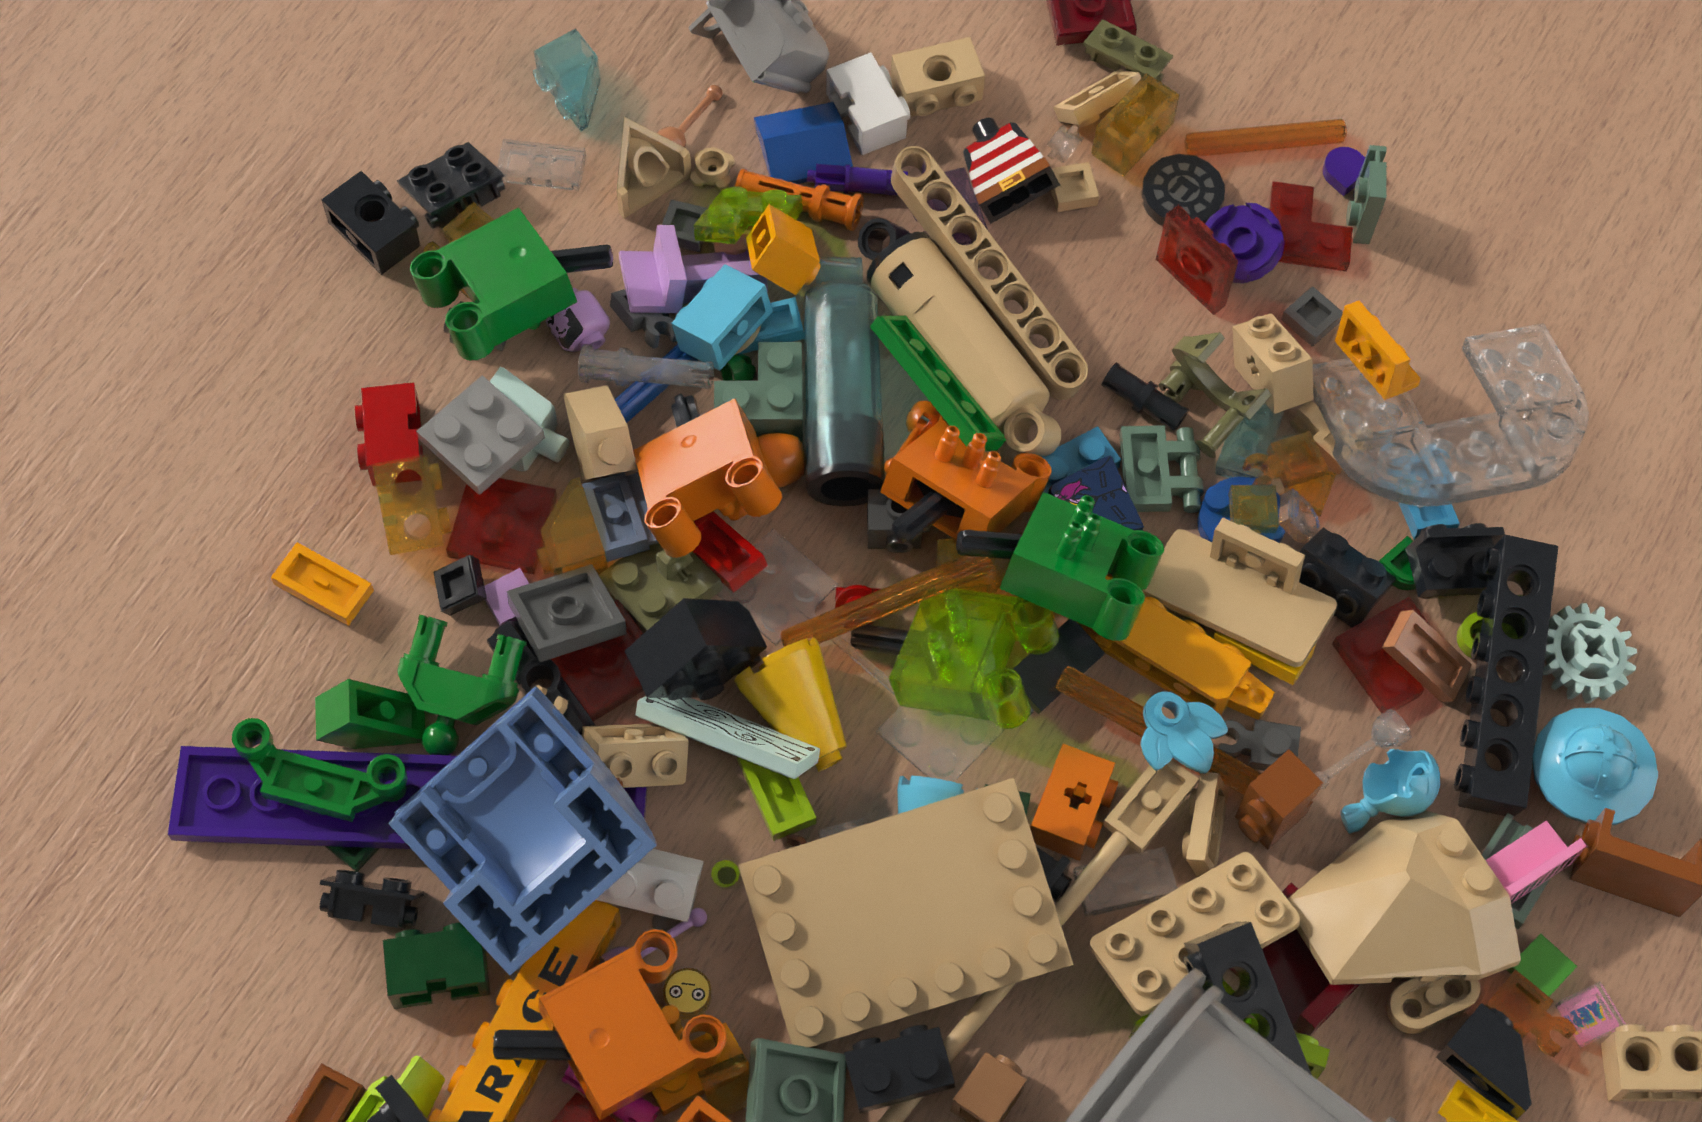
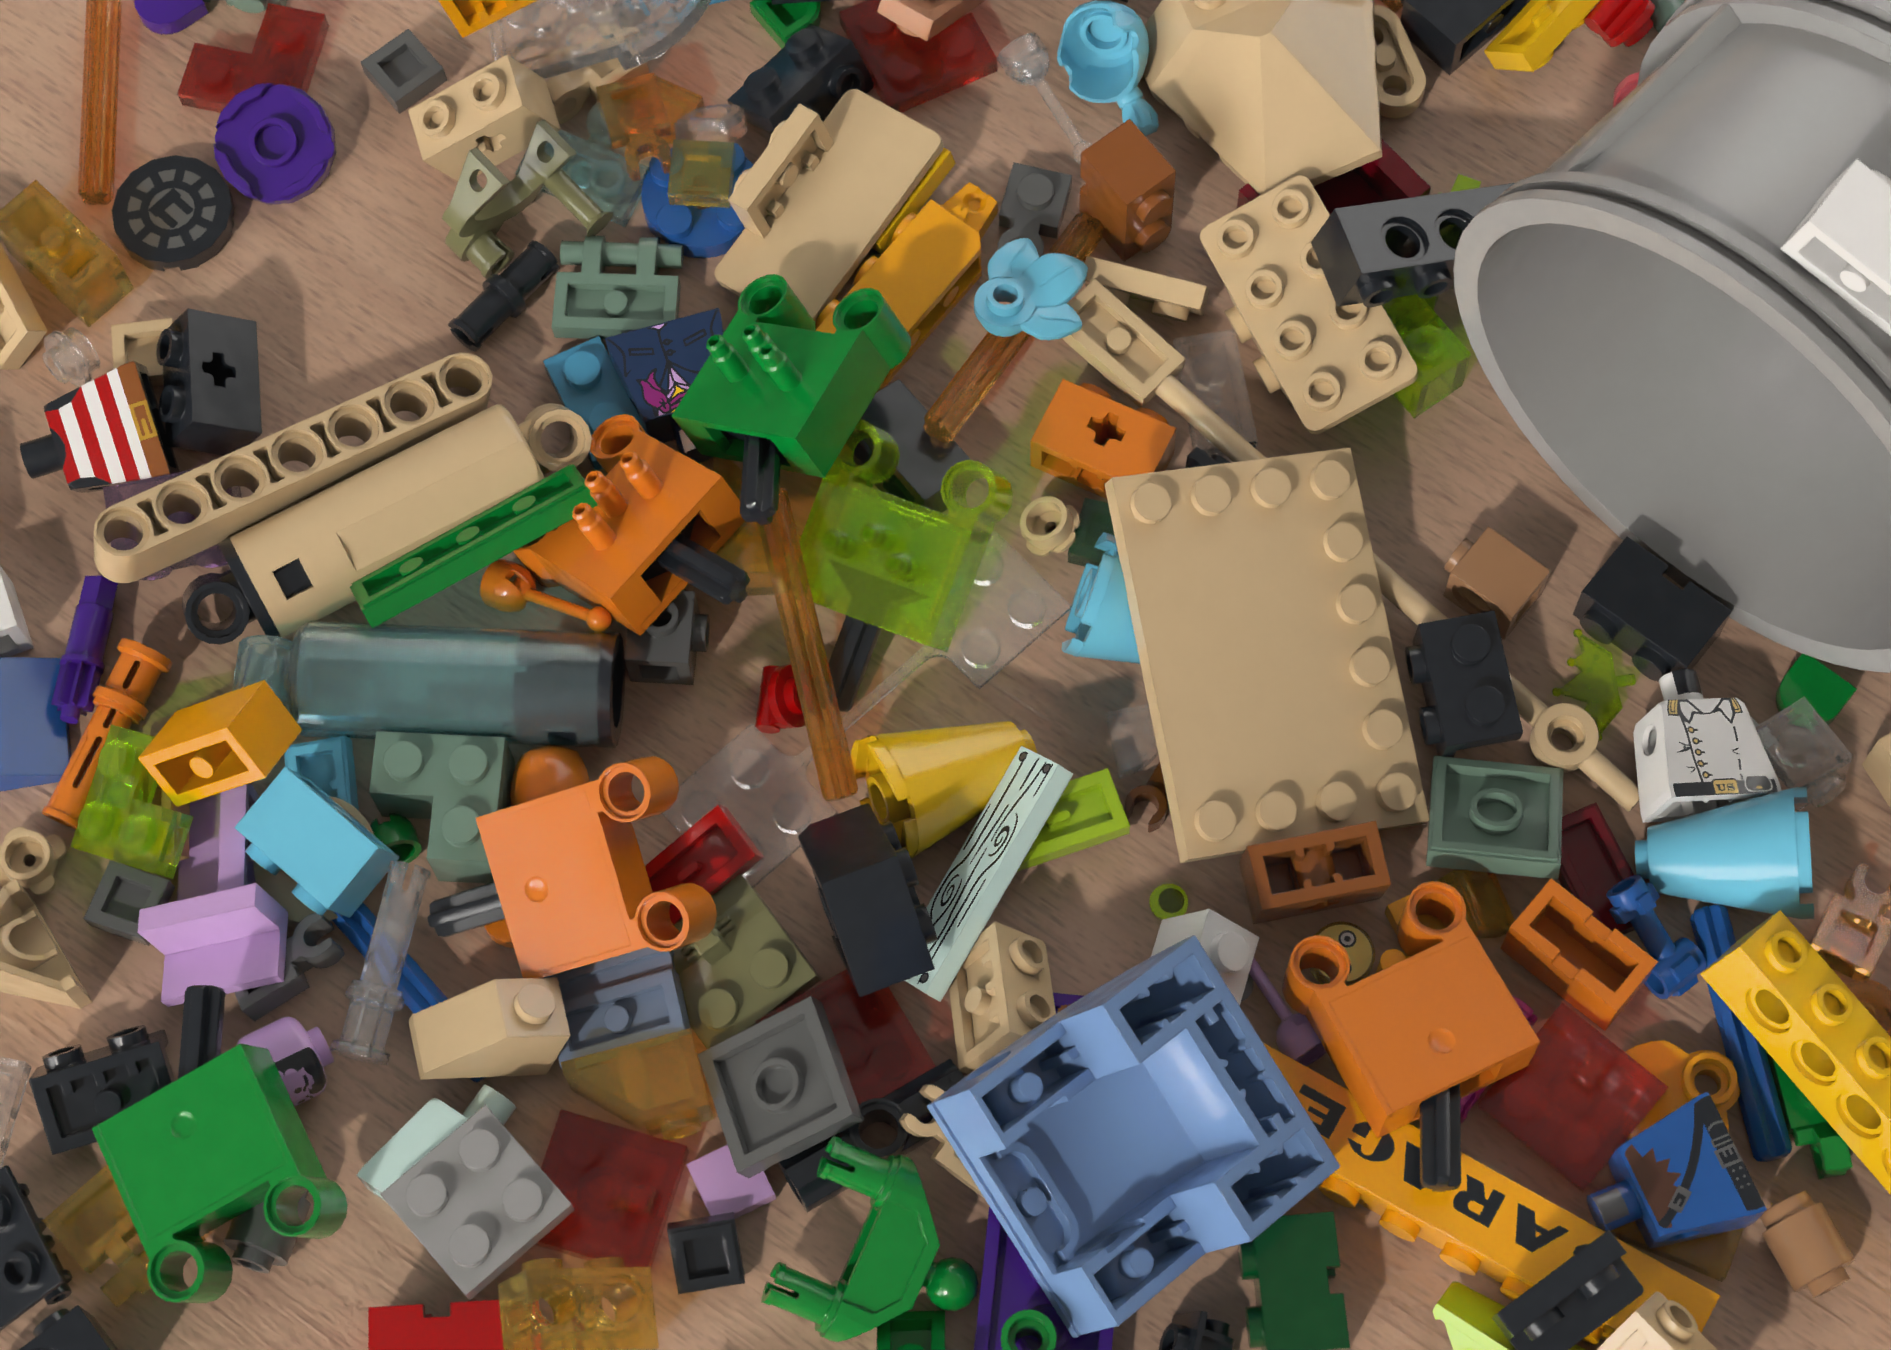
camera: 80 degrees left, 5 degrees up
clear red hinge [1156,205,1239,315] -> none
none -> black bracket [29,1025,175,1155]
none -> black brick [156,308,262,456]
none -> tan plate [1020,496,1080,556]
none -> dark orange brick [1239,820,1391,924]

